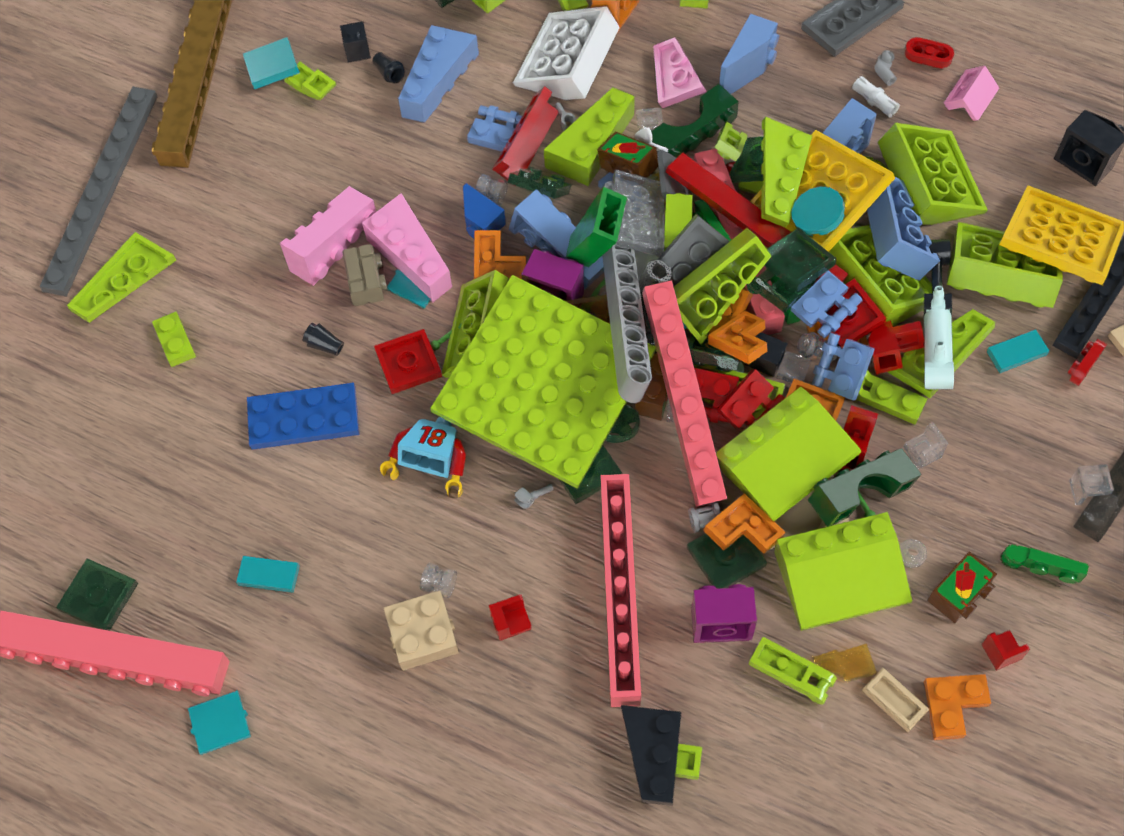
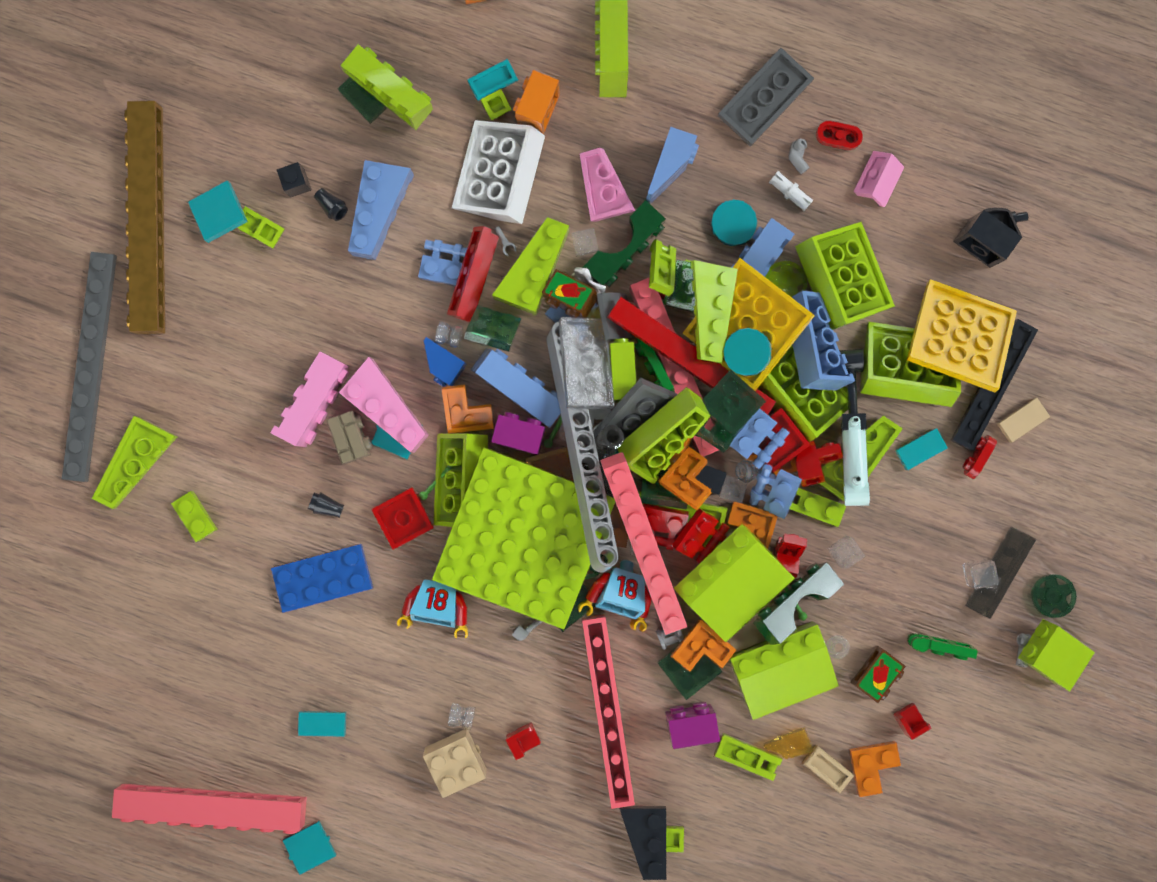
camera: 10 degrees left, 25 degrees up
clear green plate [56,558,139,631] -> none
green slope [565,187,627,268] -> none
none -> torso [578,560,652,632]
none -> teal tile [711,199,757,246]

